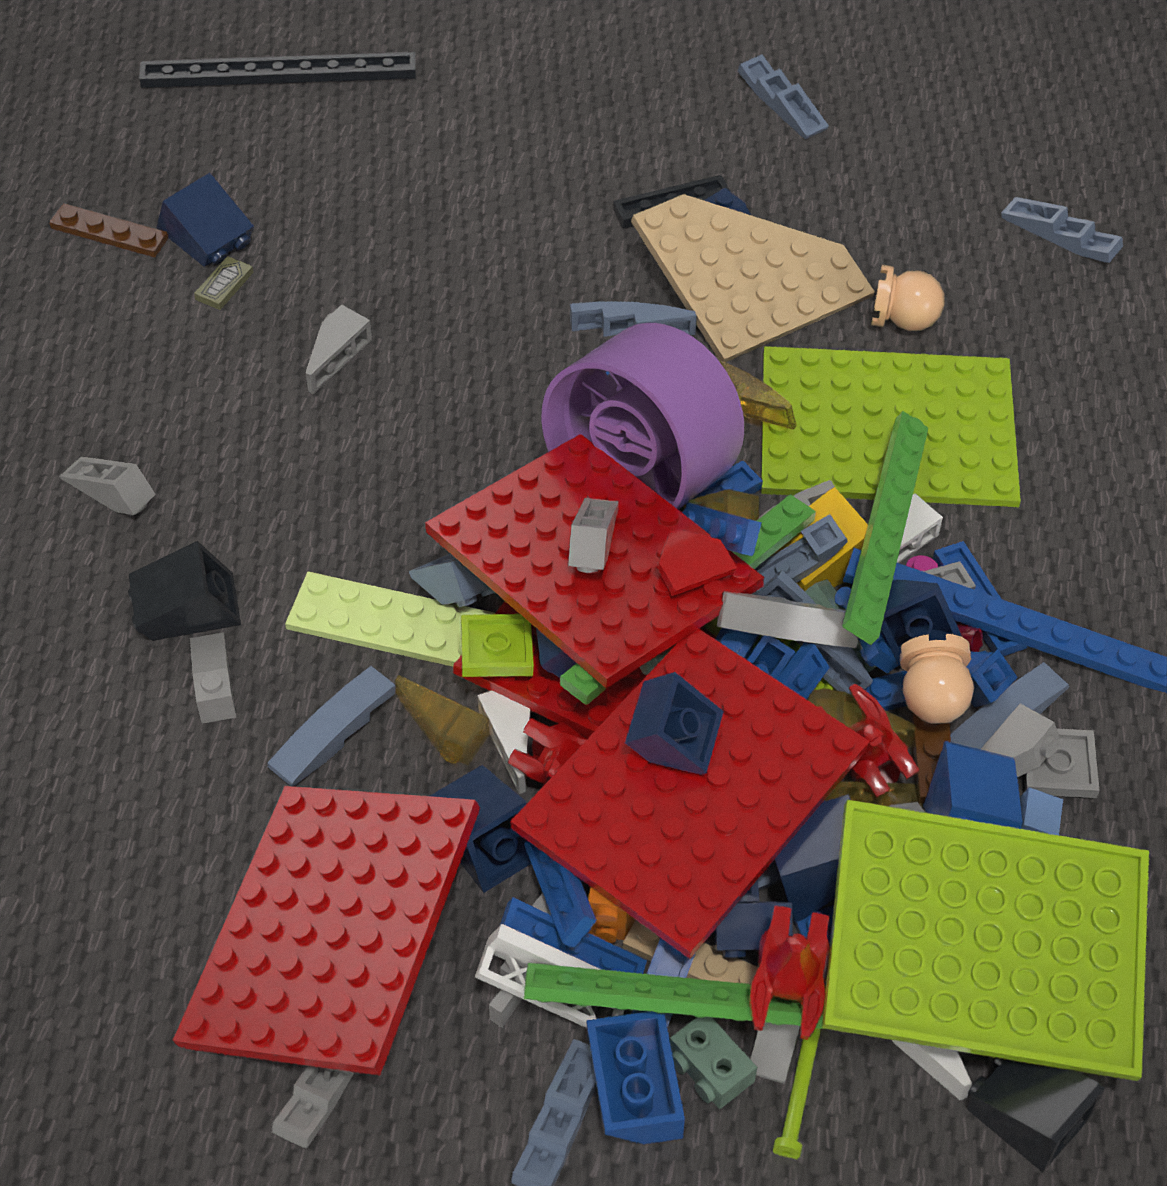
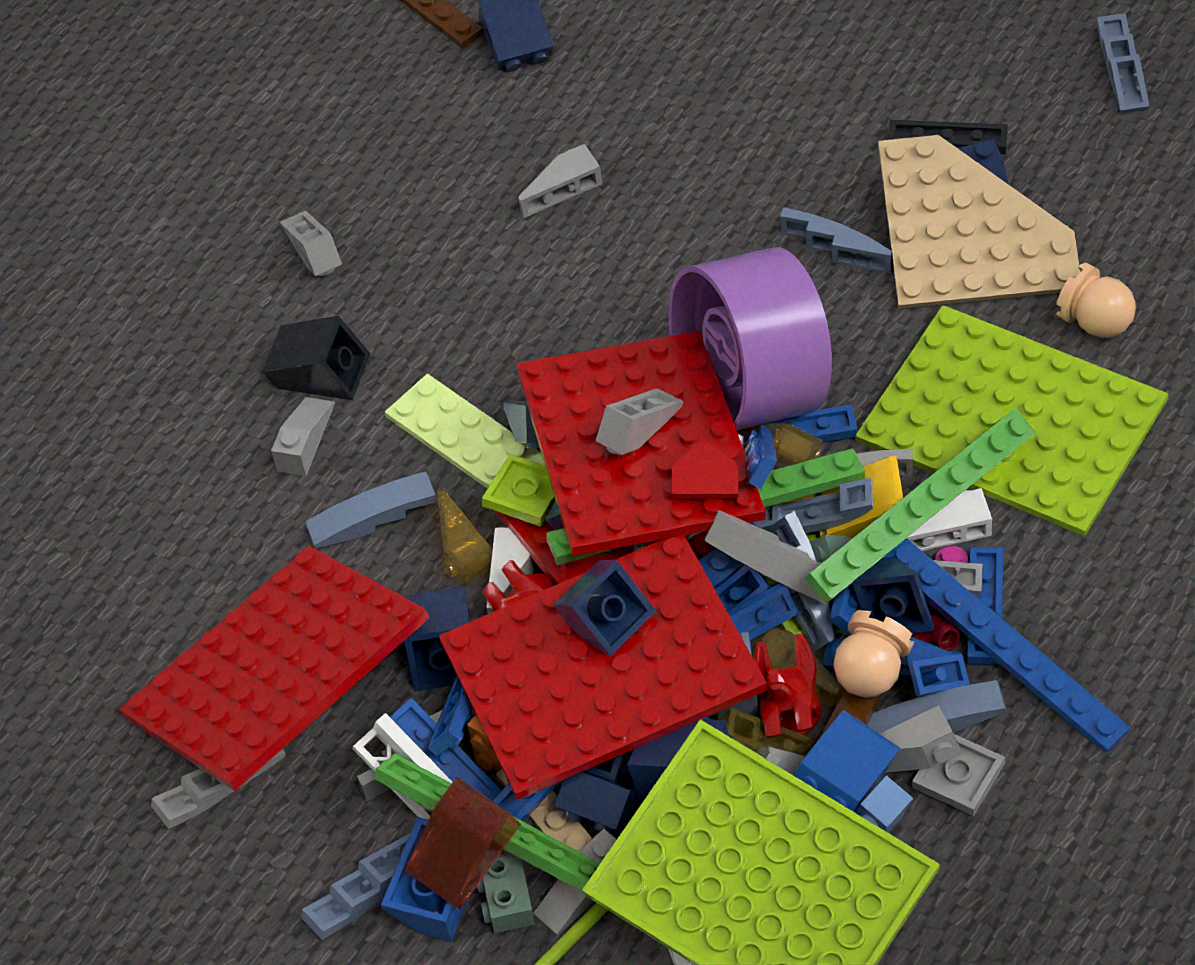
camera: 35 degrees right, 0 degrees up
olive tile [194,256,254,310] -> none
clear yellow slope [718,360,797,430] -> none
red piece [749,906,830,1040] -> none
none -> clear red slope [405,777,521,910]

